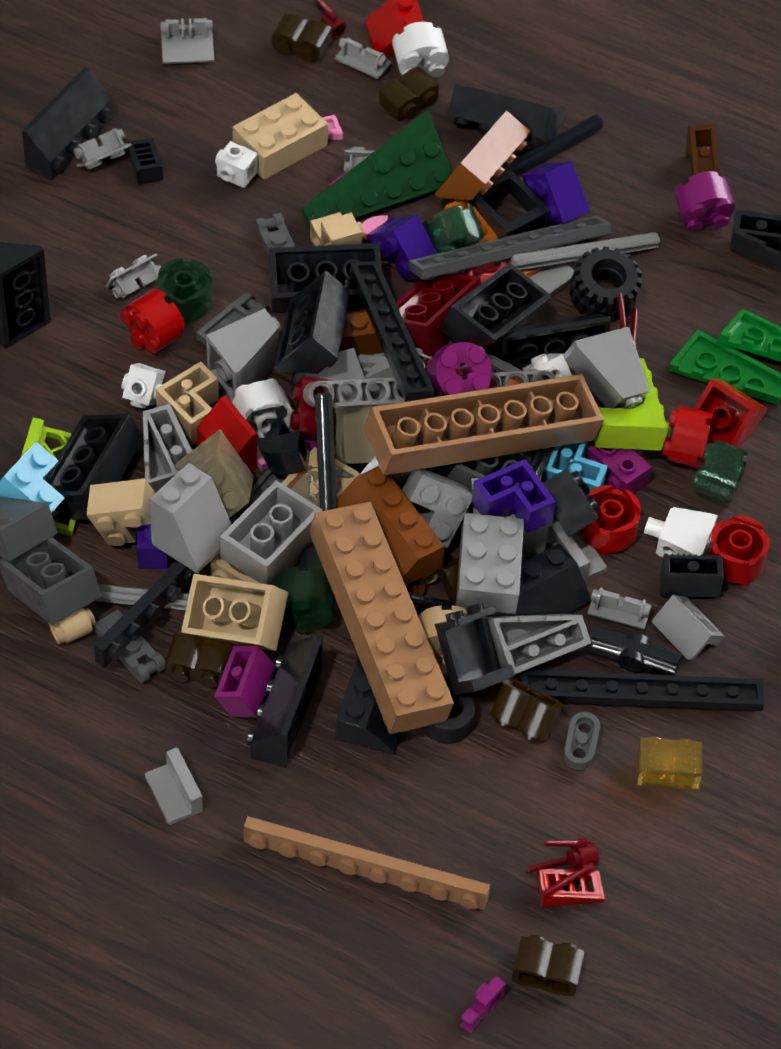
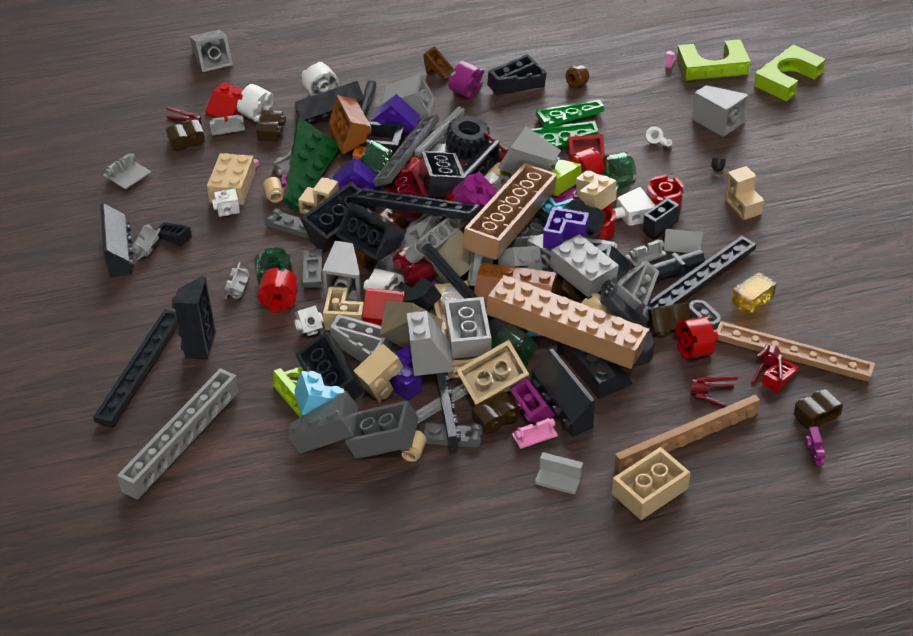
camera: 40 degrees left, 10 degrees down
none -> tan brick [263,177,284,203]
none -> white brick [301,62,340,96]
none -> light grey slope [381,73,435,119]
none -> bright pink hinge [512,418,558,449]
none -> tan brick [576,171,616,210]
none -> tan brick [612,447,690,520]
none -> red brick [675,316,718,359]
none -> dark red plant [691,376,738,407]
none -> medium nougat plate [716,321,875,382]

